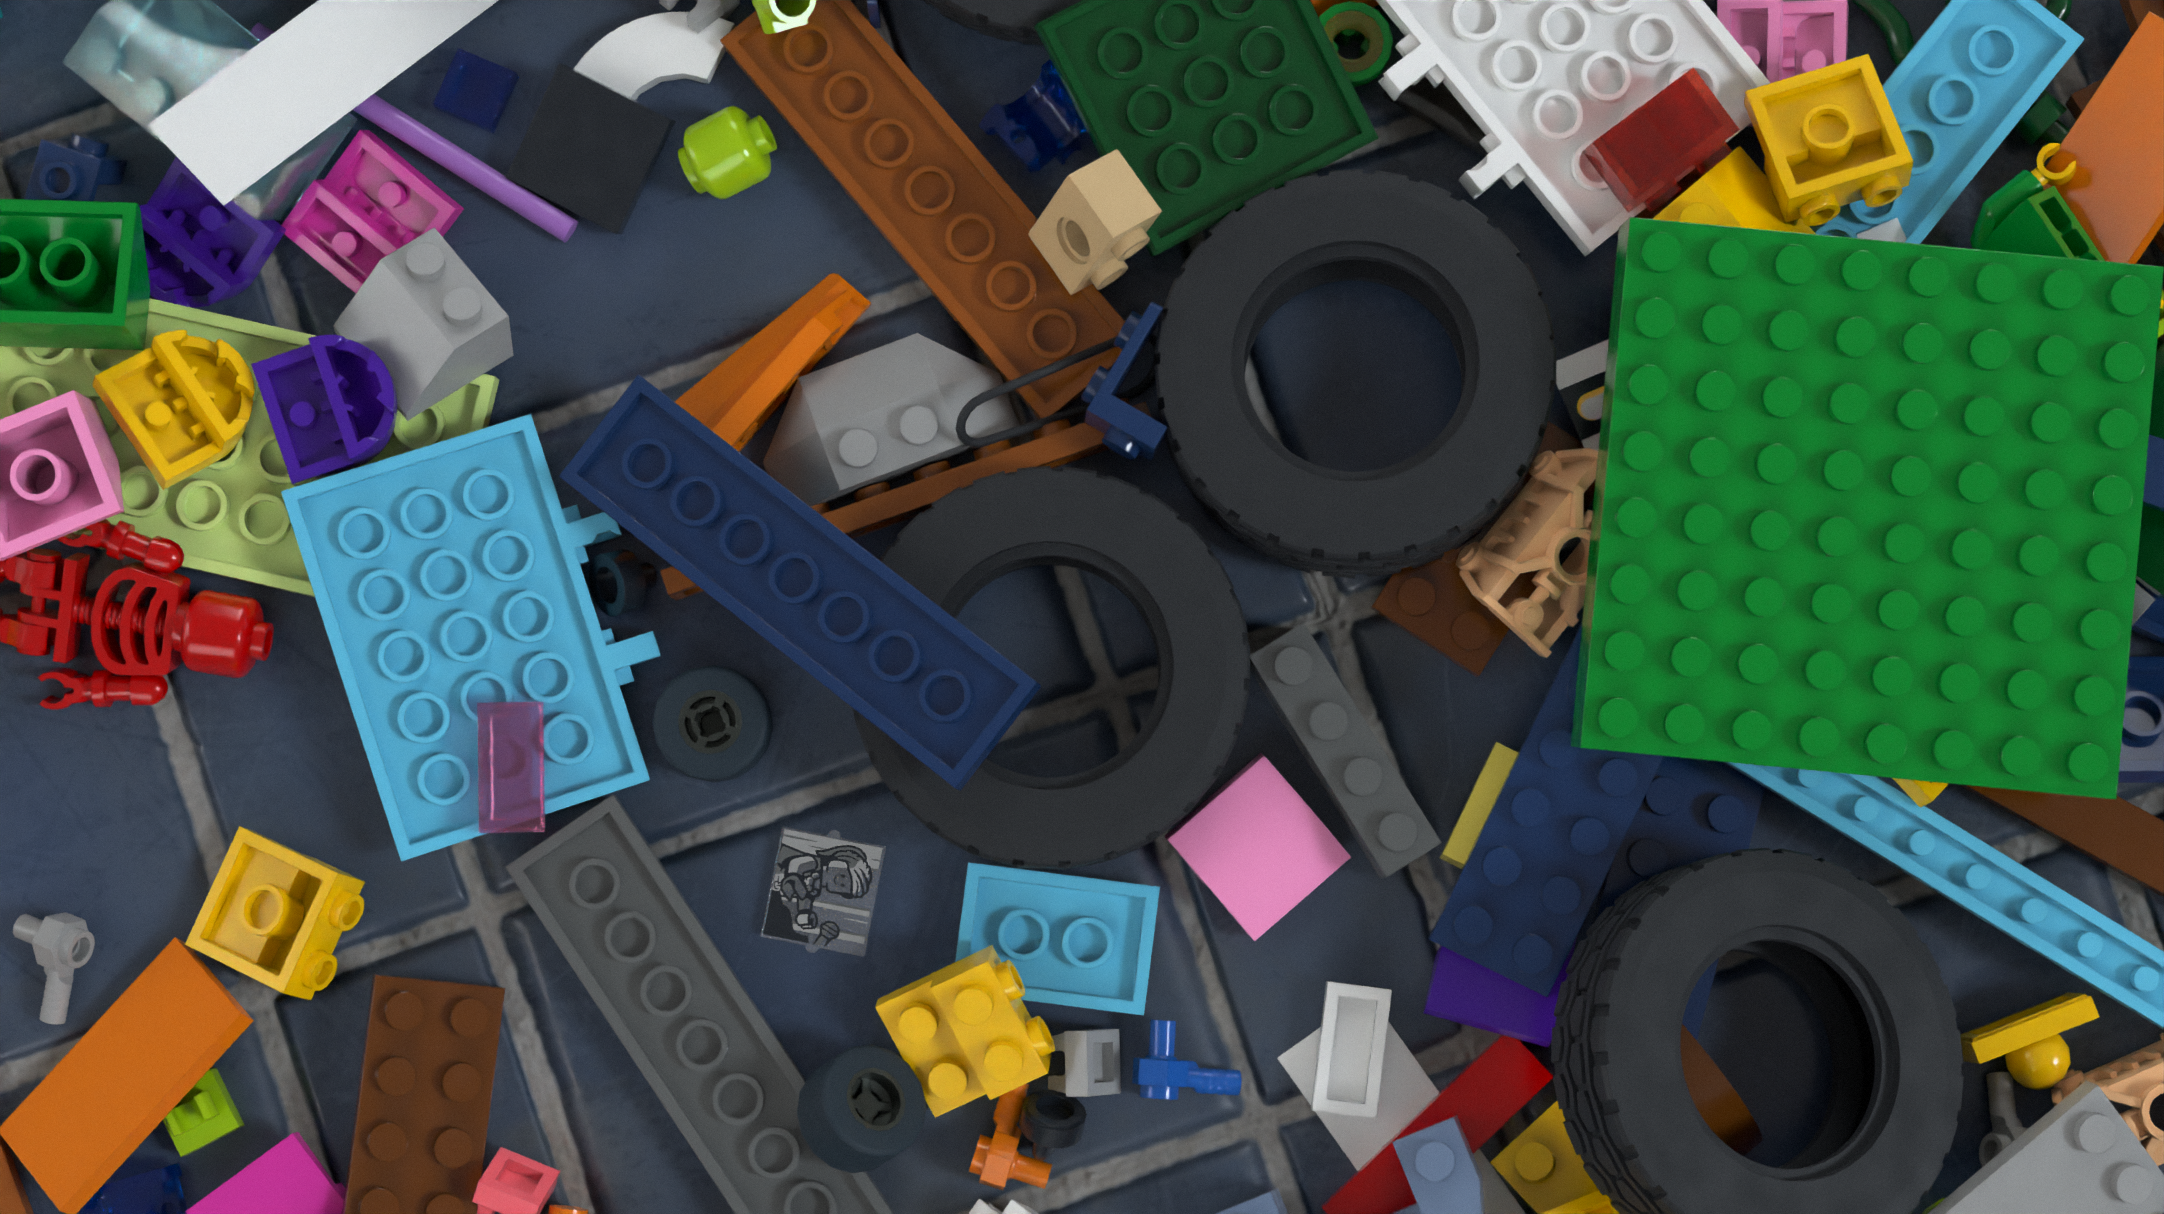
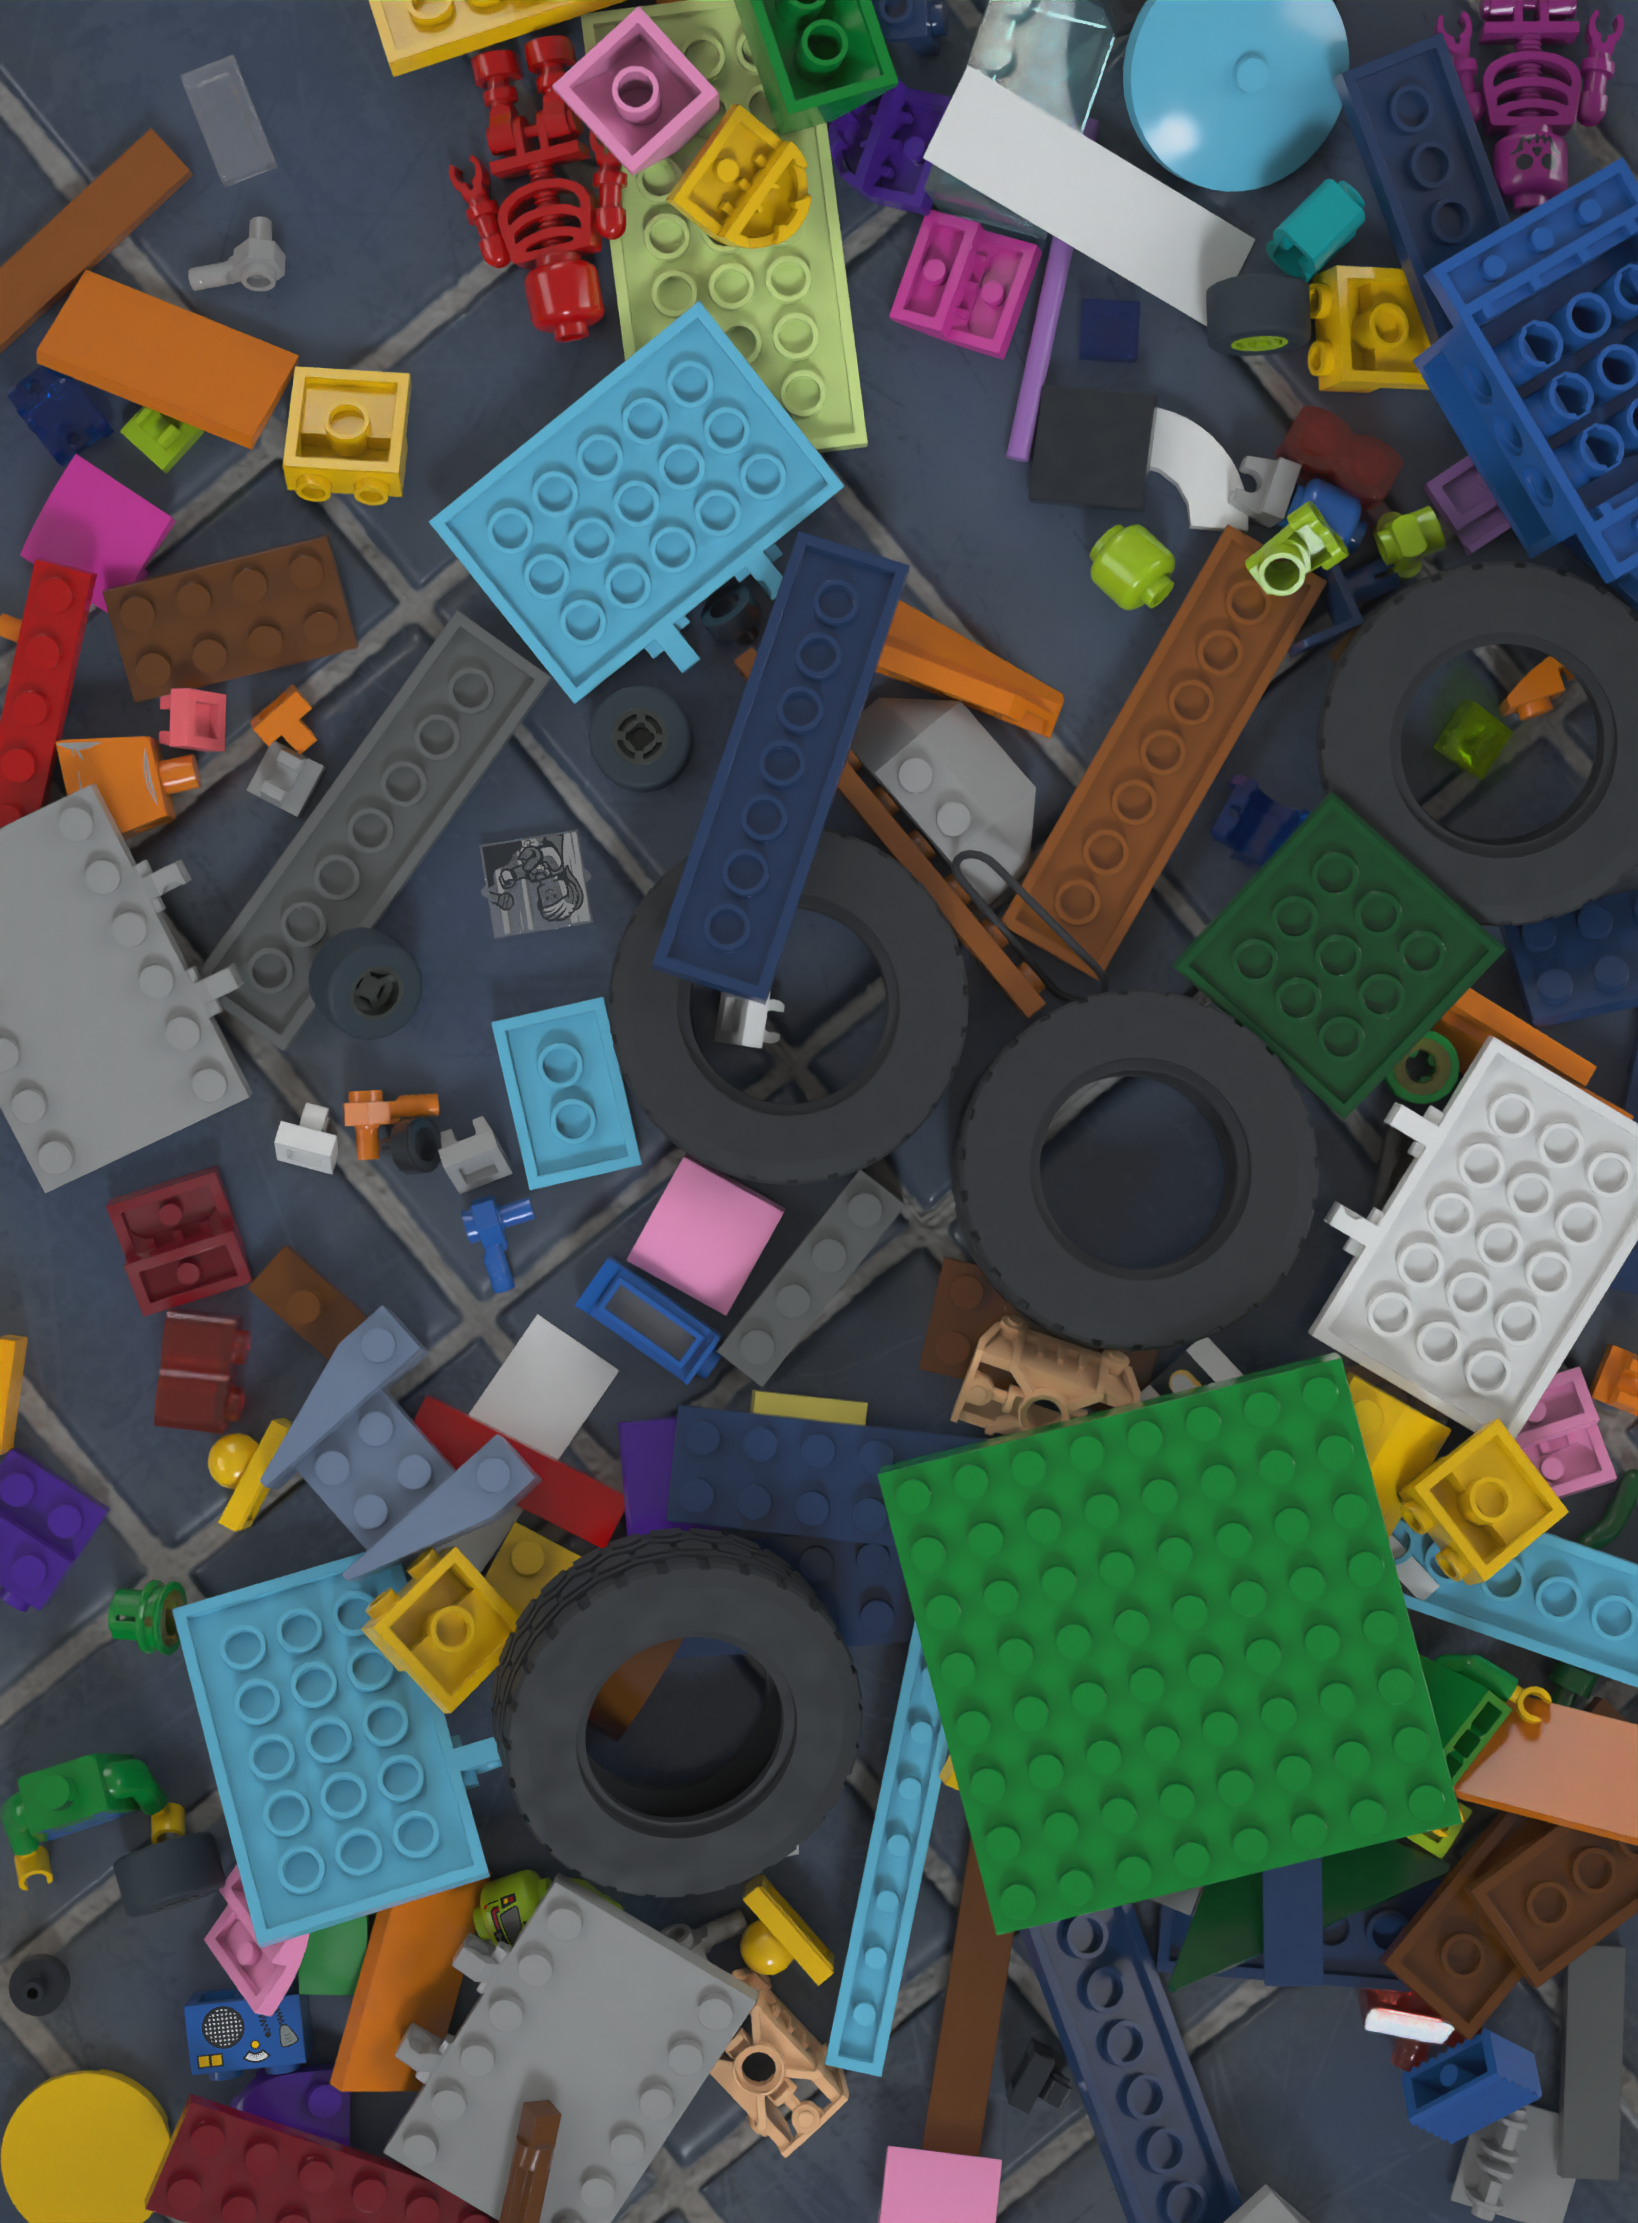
camera: 75 degrees right, 5 degrees up
dark purple slope [251,335,397,487] -> none
light grey slope [333,227,513,421] -> none
clear pink tile [477,702,545,833] -> none
yellow plate [875,945,1055,1118] -> none
tan brick [1028,149,1162,295] -> none
dark blue bracket [1081,301,1167,461] -> none
white tile [1311,981,1392,1119] -> none
clear red brick [1582,67,1740,213] -> none
none -> light grey tile [247,741,327,818]
none -> orange tile [250,684,317,755]
none -> blue window [574,1255,722,1385]
none -> white tile [714,992,785,1049]

